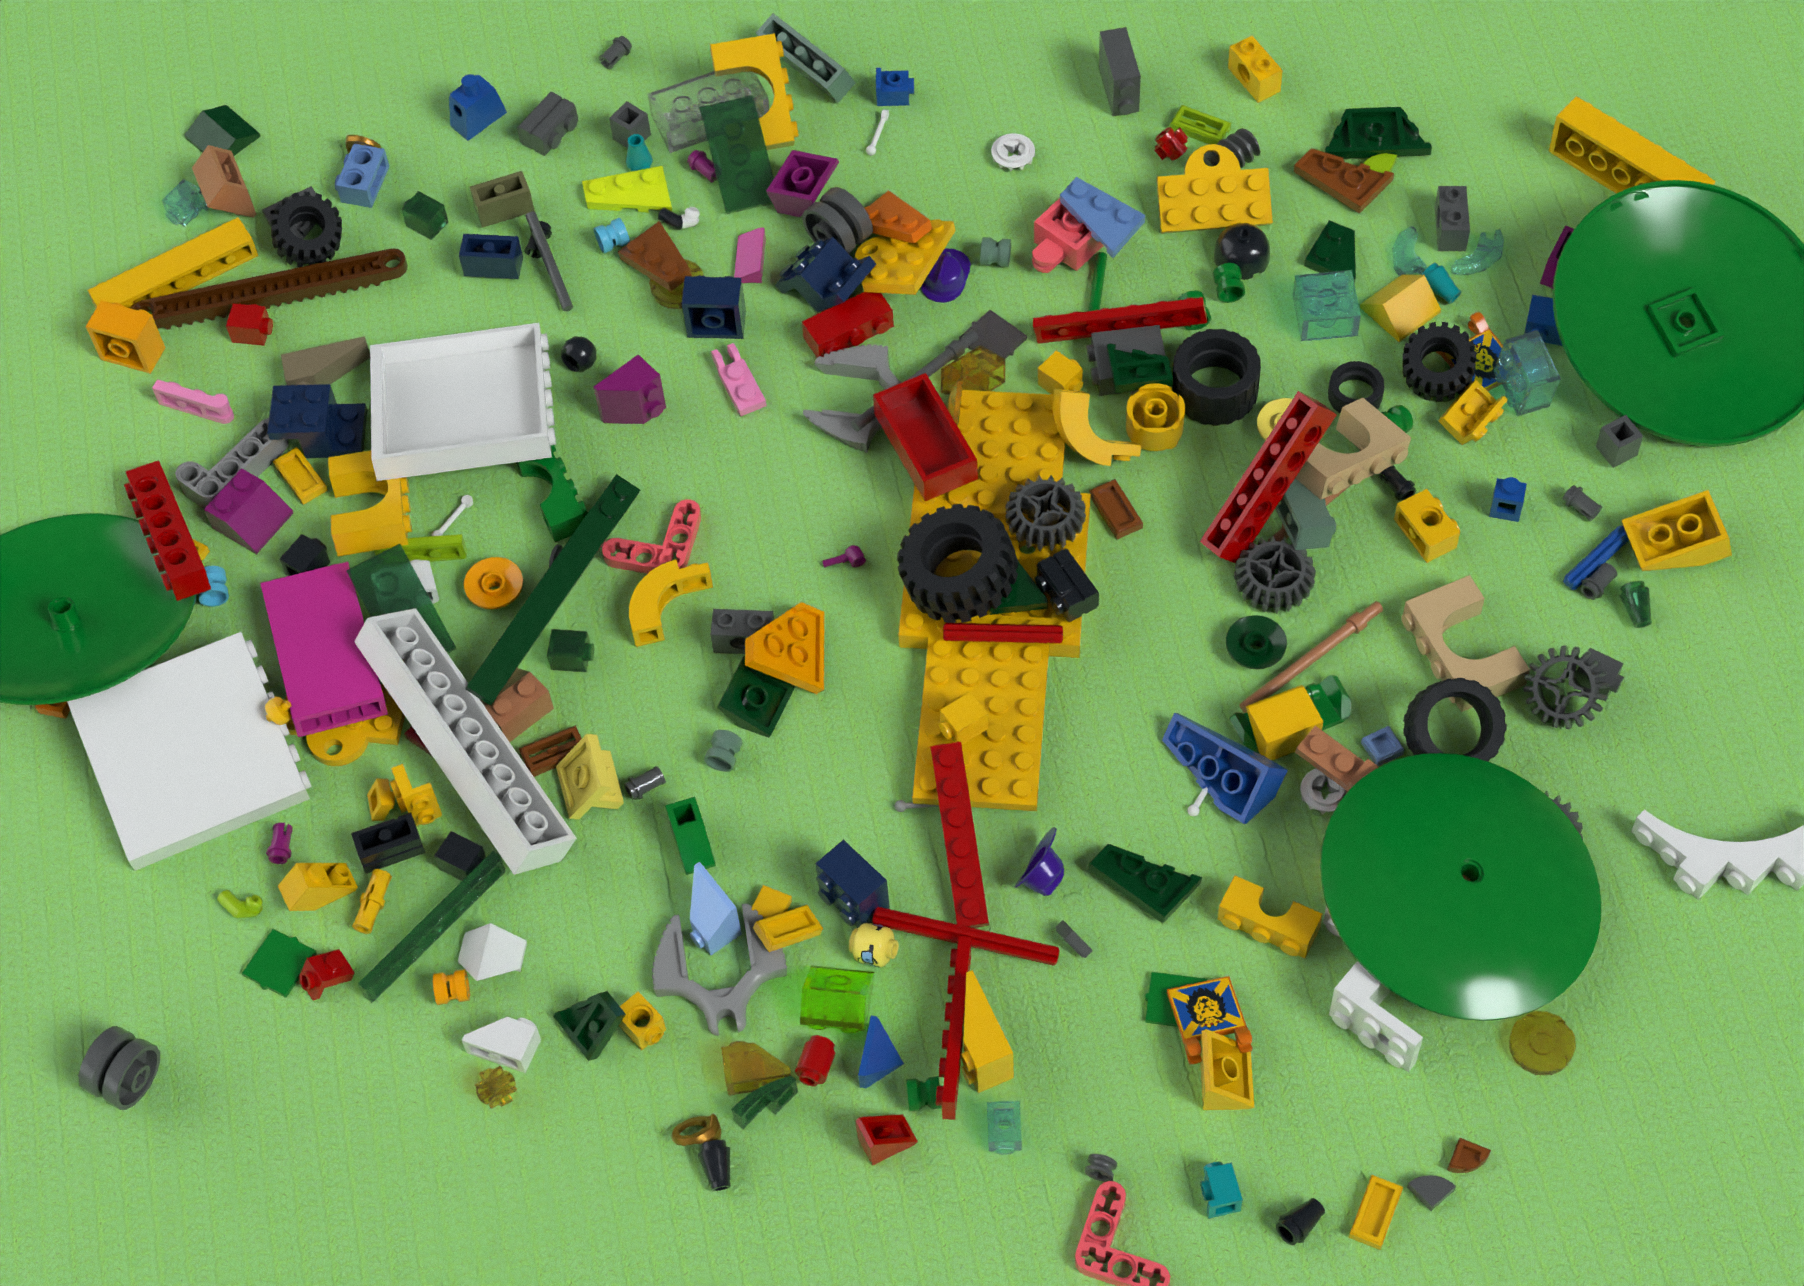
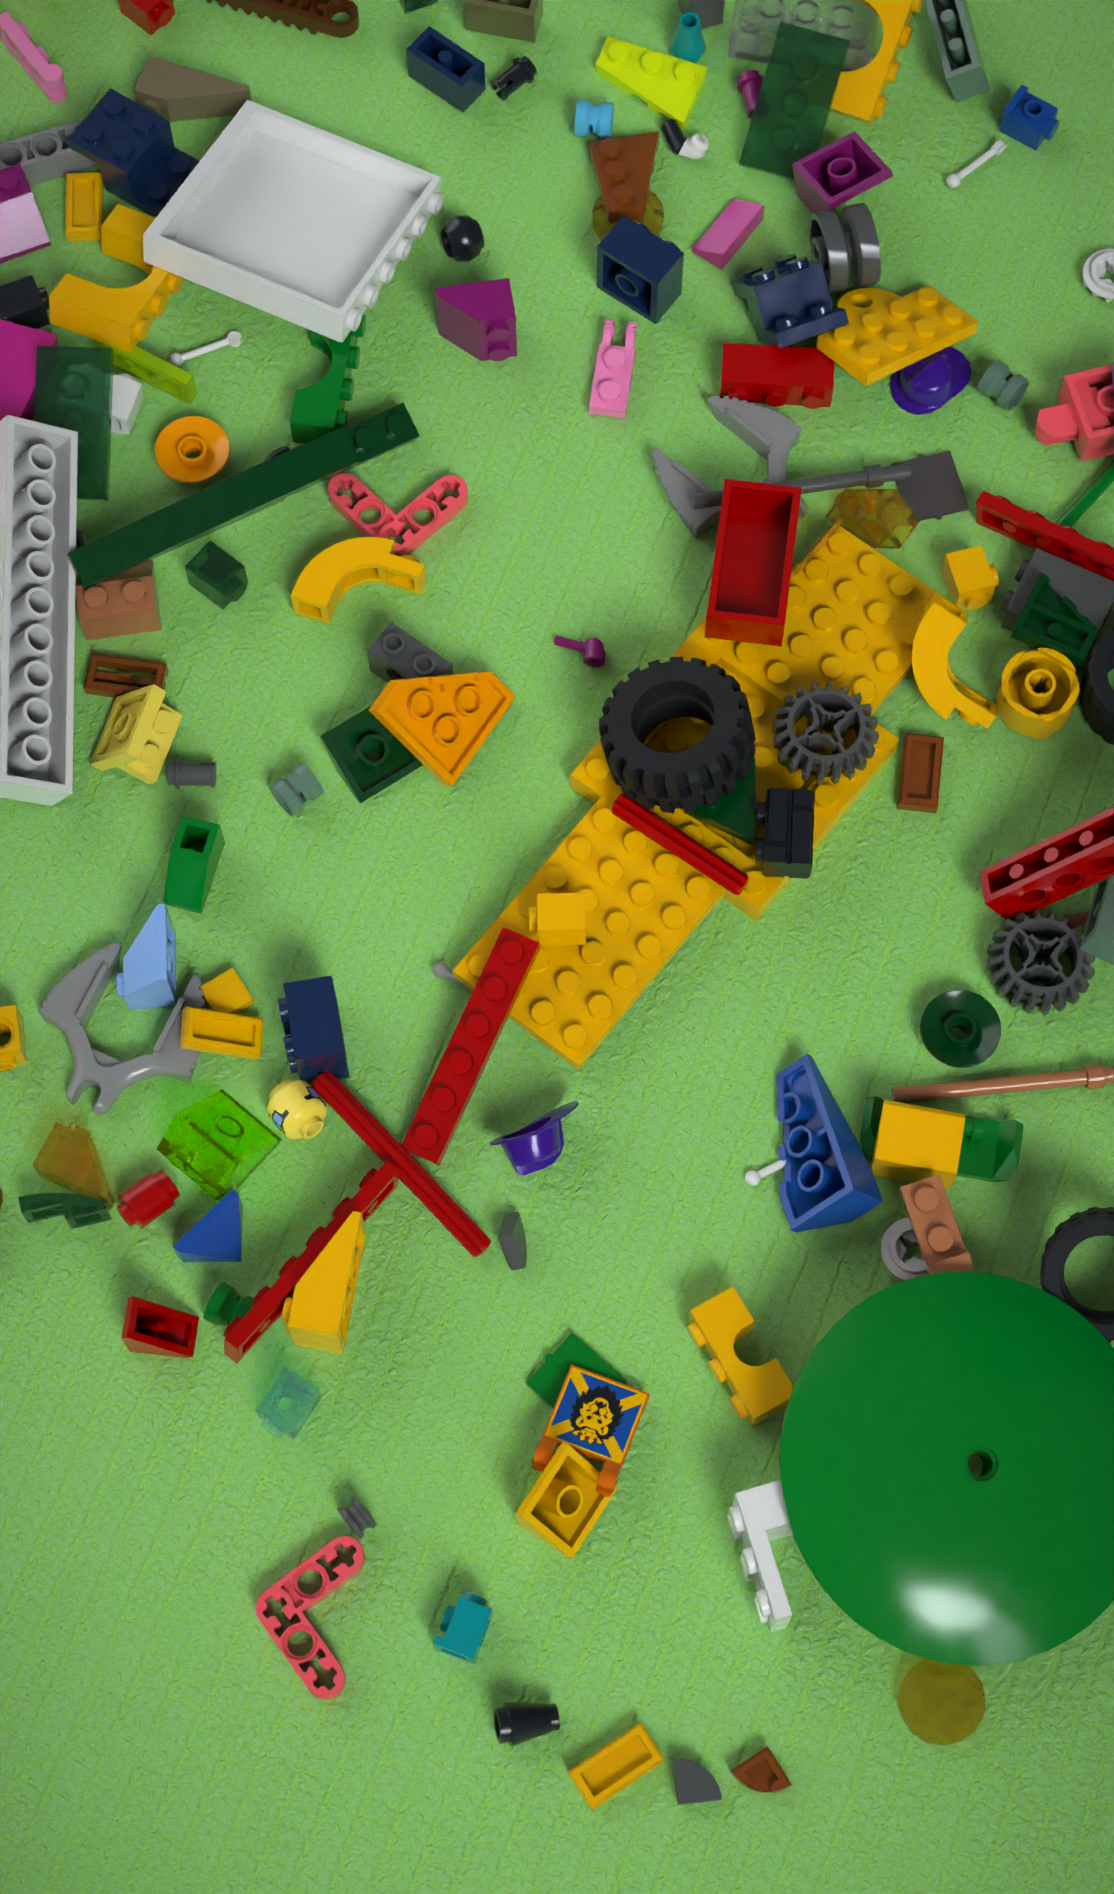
camera: 30 degrees right, 10 degrees up
dark grey bar [525,211,573,311] -> none
orange wing [864,190,932,244] -> none
dark green wing [1088,844,1202,924] -> none
light blue tile [1361,726,1404,766] -> none

